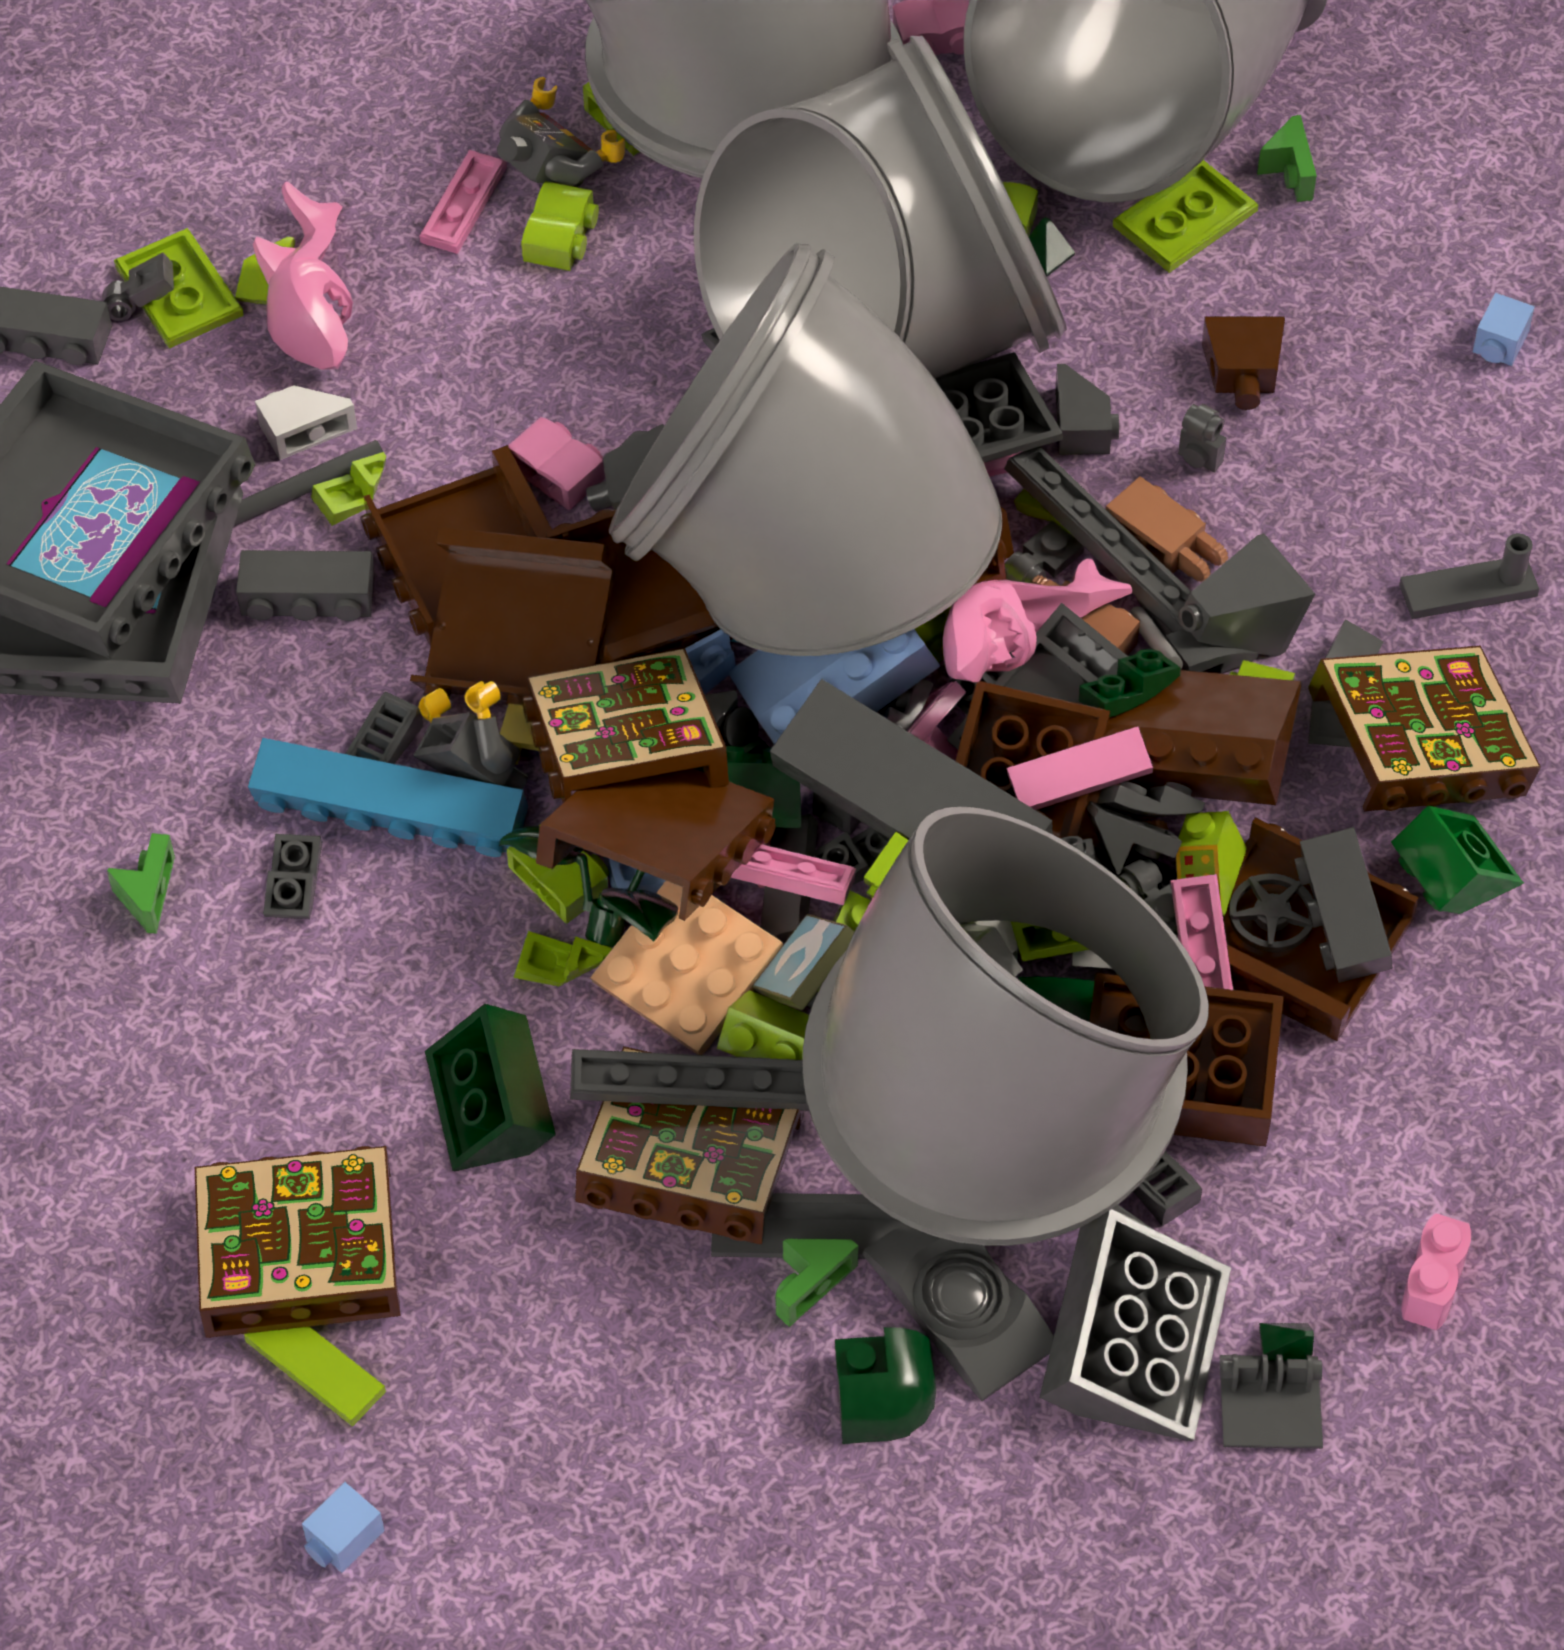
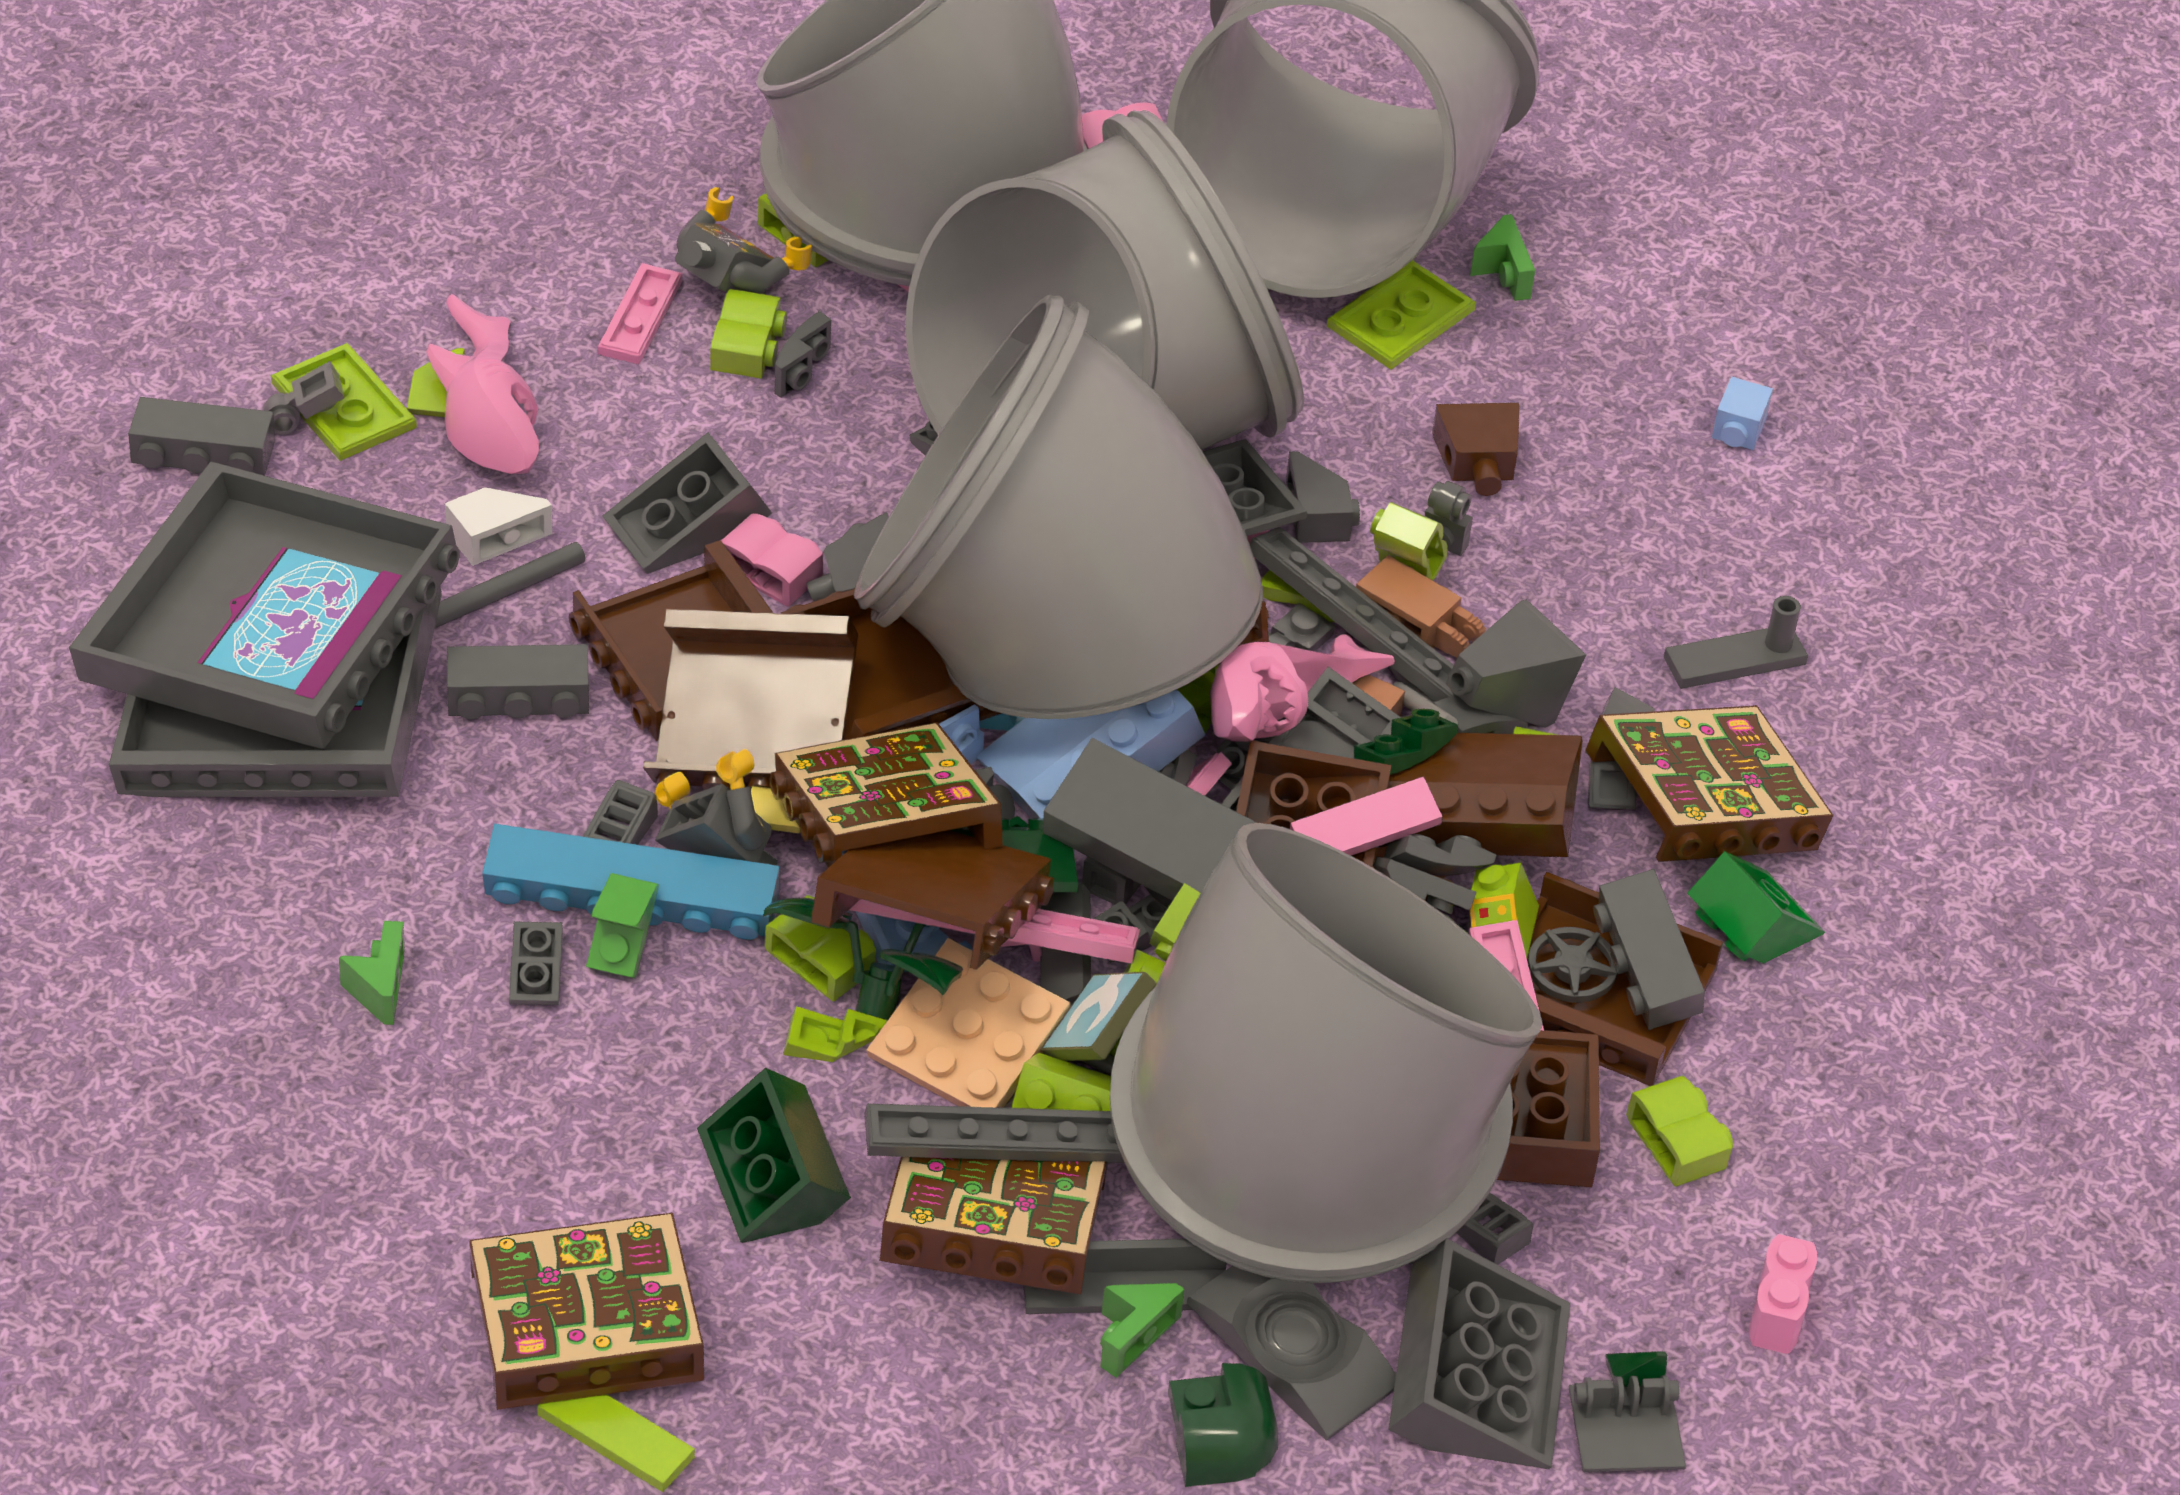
camera: 10 degrees left, 10 degrees down
lime slope [311,452,386,526] -> none
none -> bright green slope [586,873,659,978]
none -> dark grey slope [602,432,772,574]
none -> dark grey slope [775,311,831,398]
none -> lime brick [1370,502,1448,581]
none -> lime brick [1626,1075,1733,1187]

